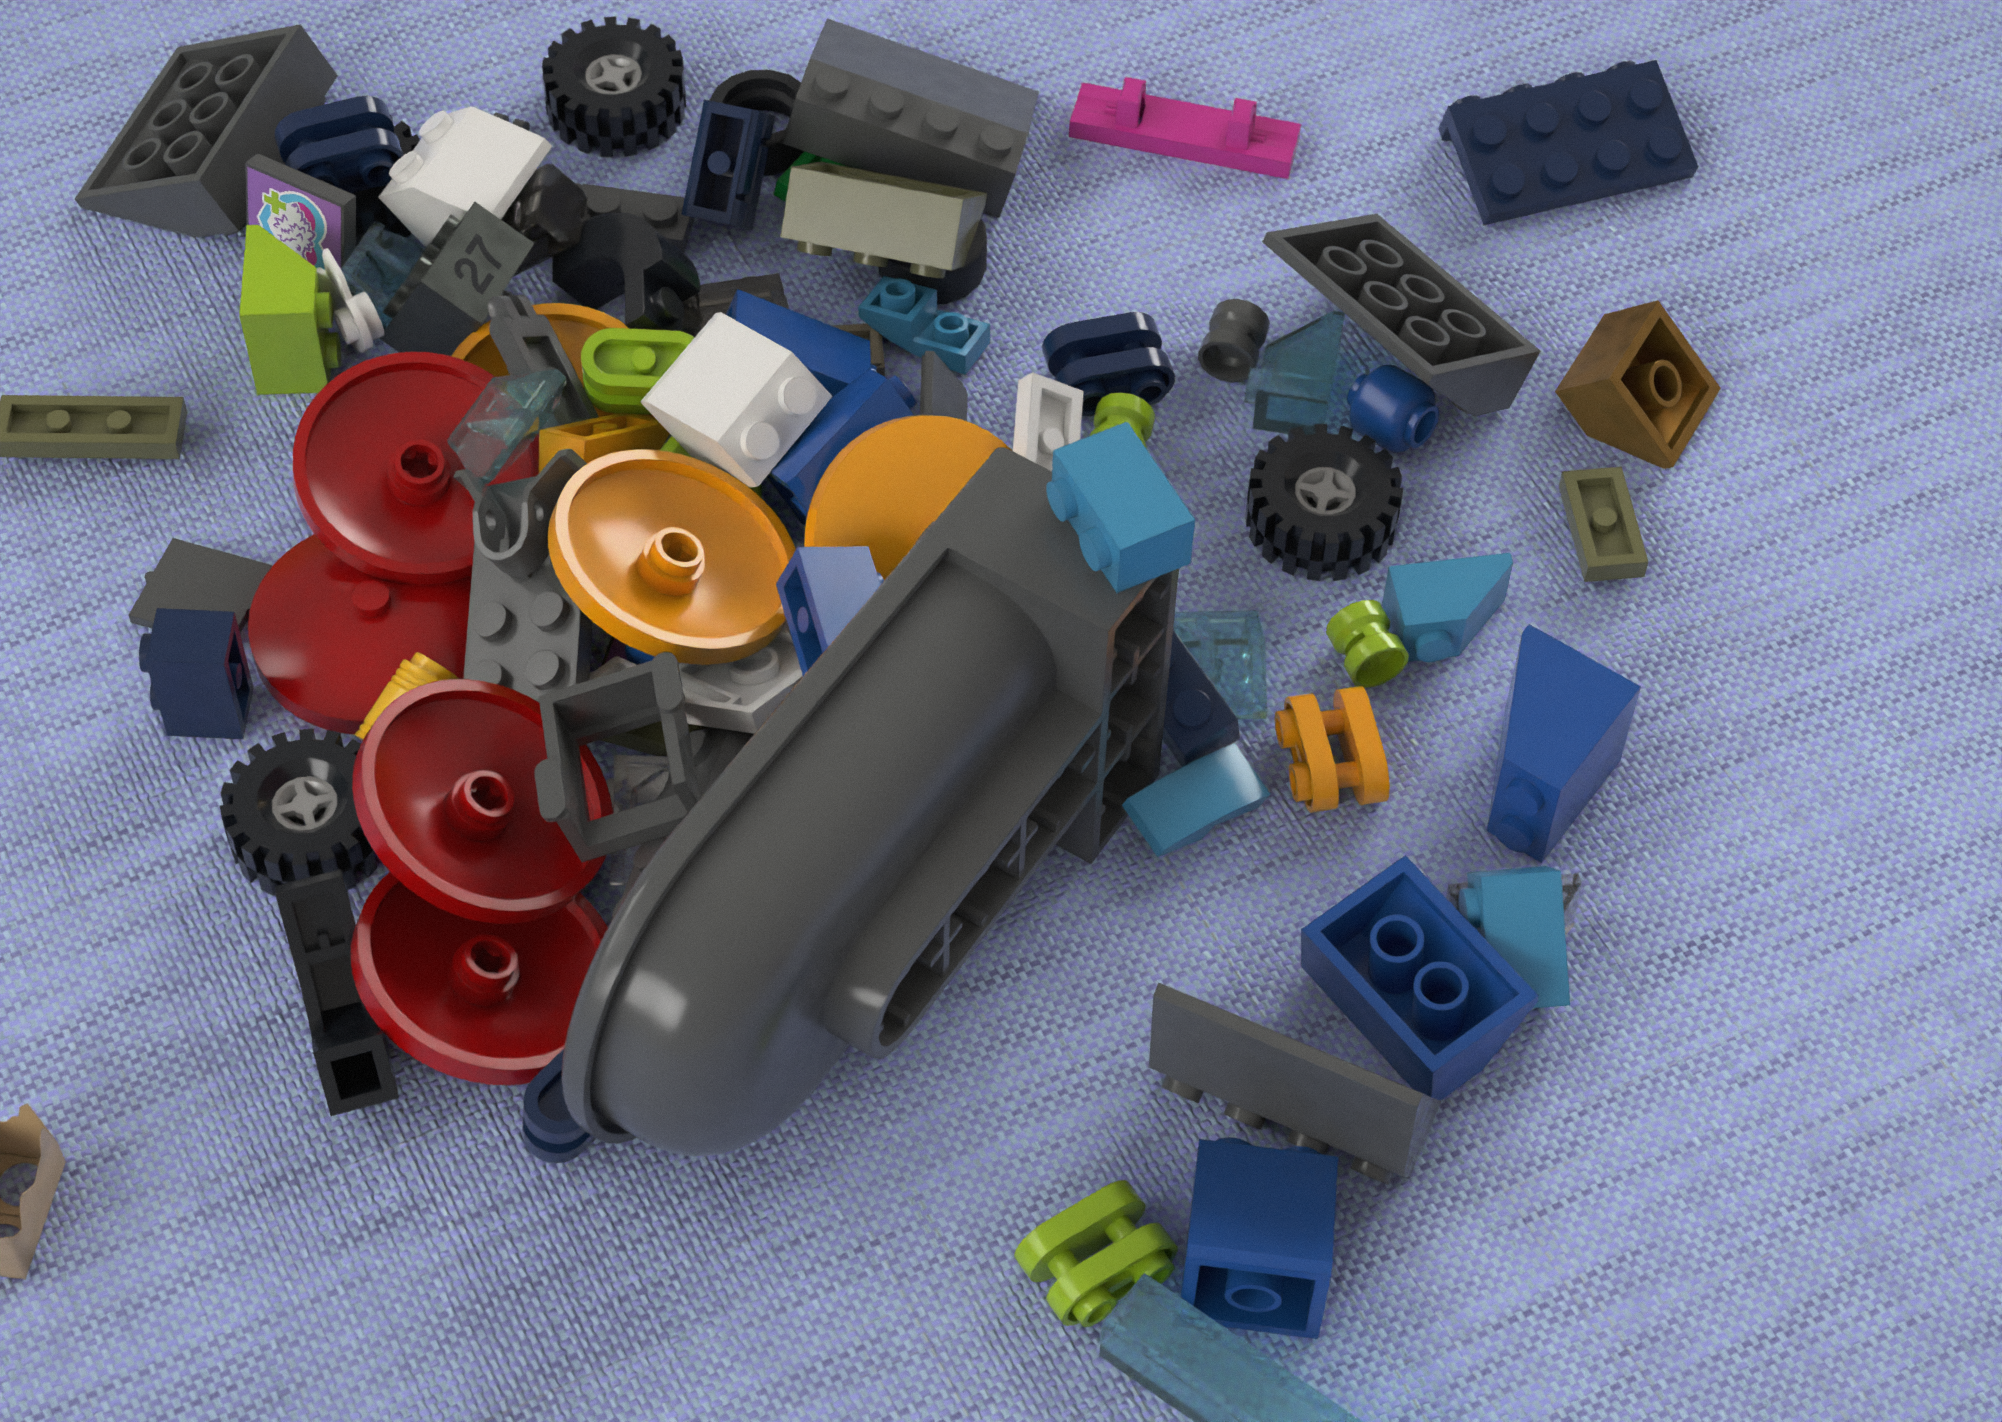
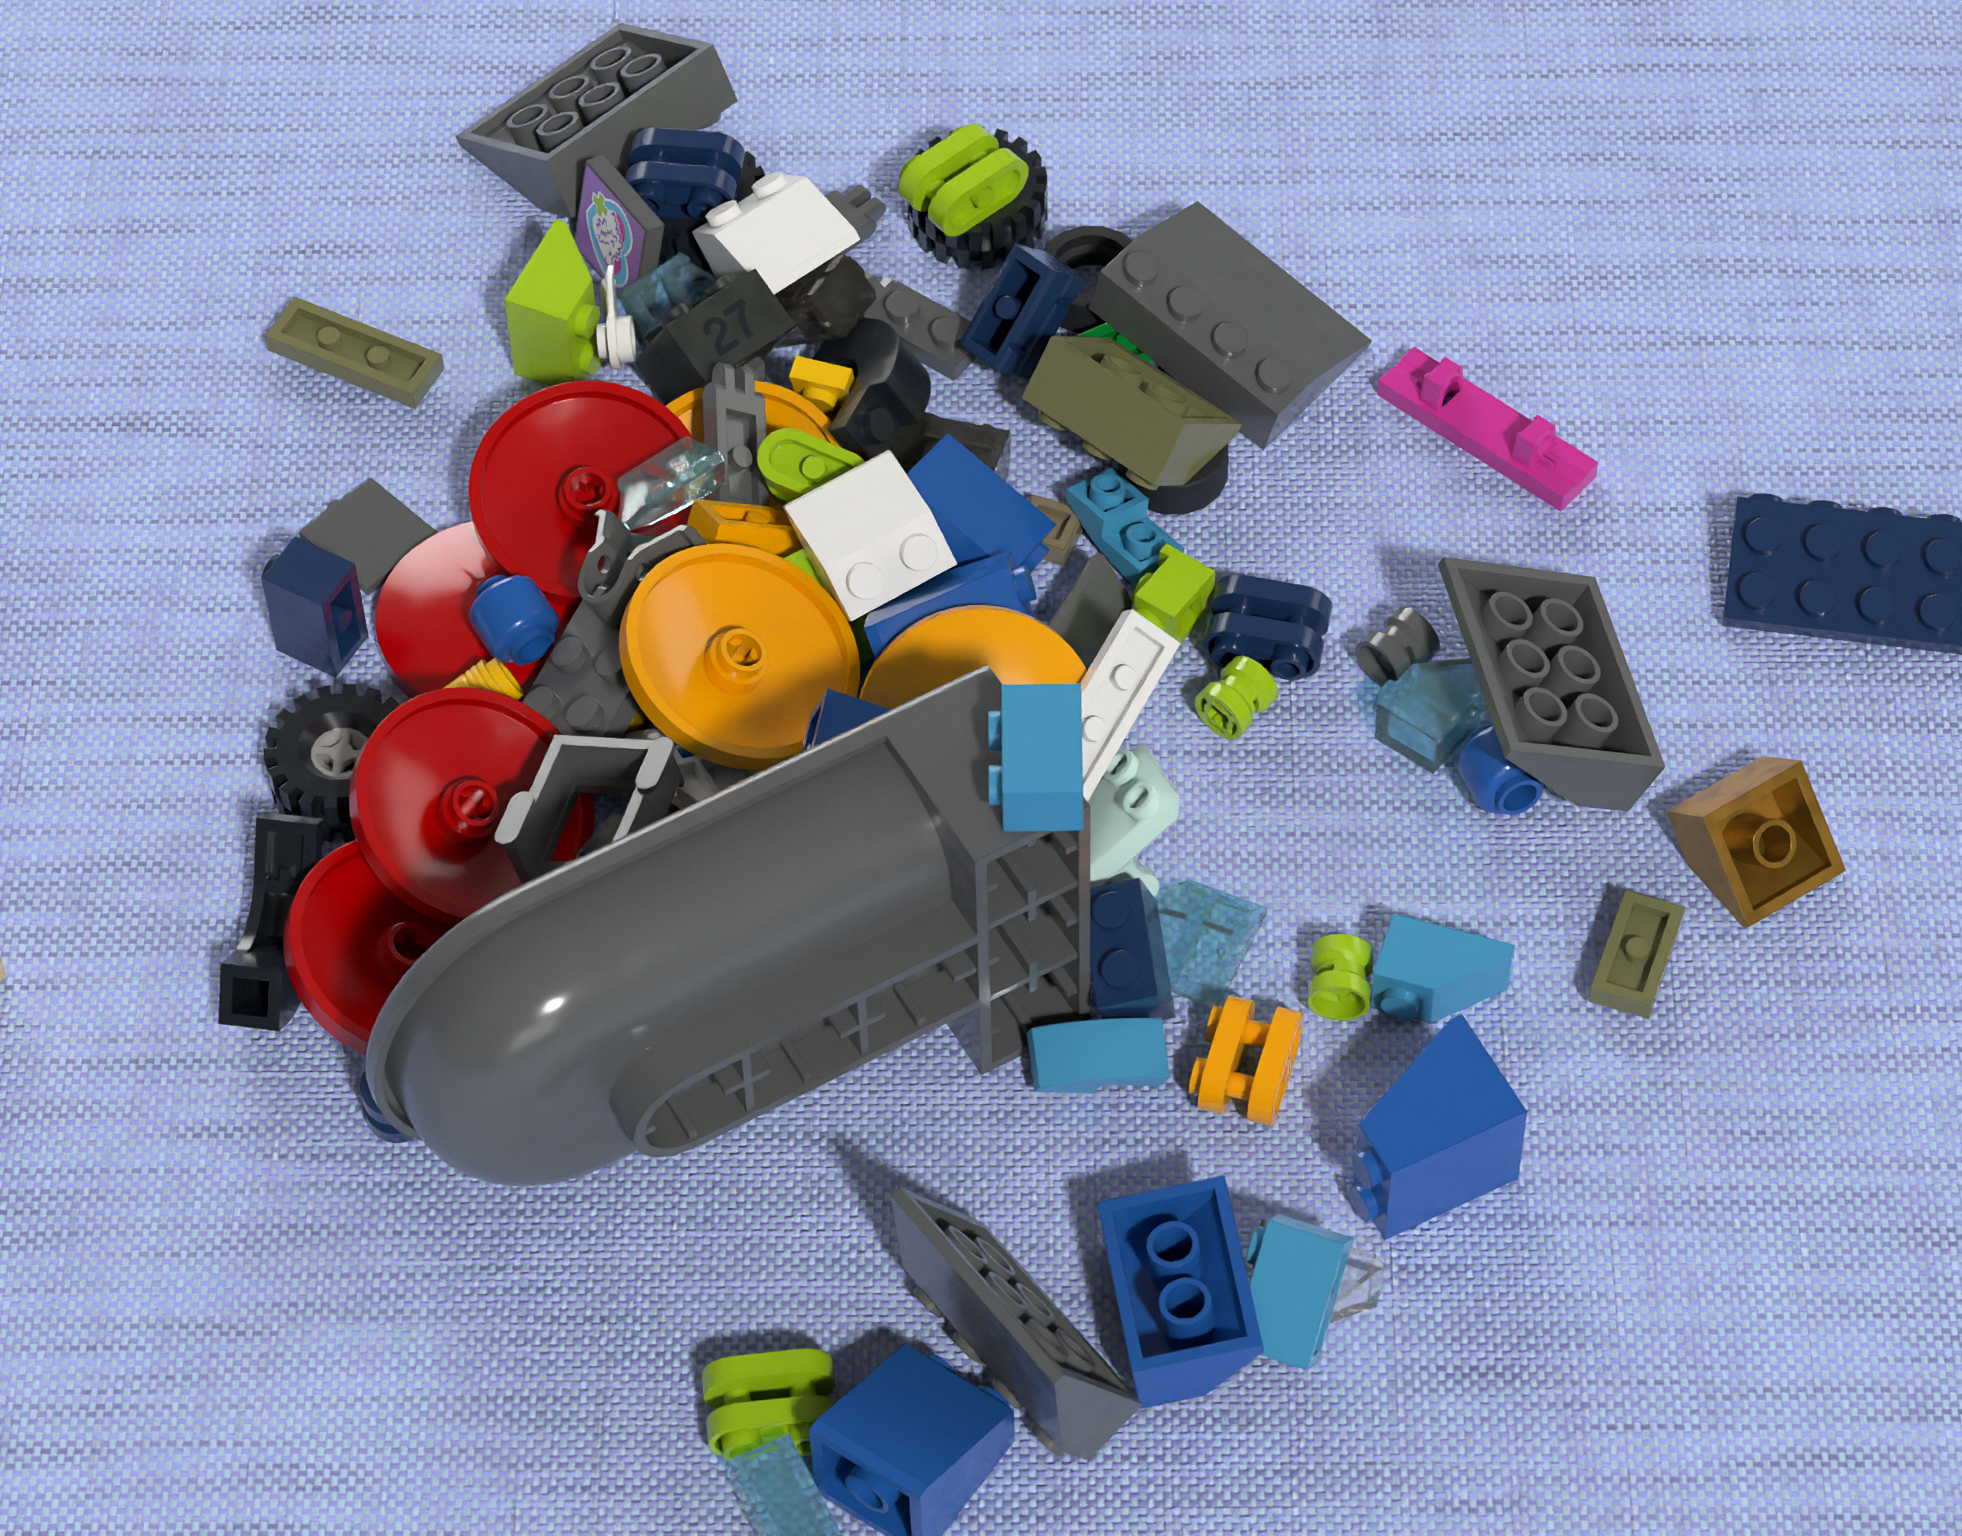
camera: 30 degrees right, 0 degrees up
black wheel [1245,424,1403,581] -> none
none -> blue head [469,575,558,665]
none -> yellow plate [789,356,856,423]
none -> lime brick [898,123,1029,237]
none -> lime brick [1132,543,1215,646]

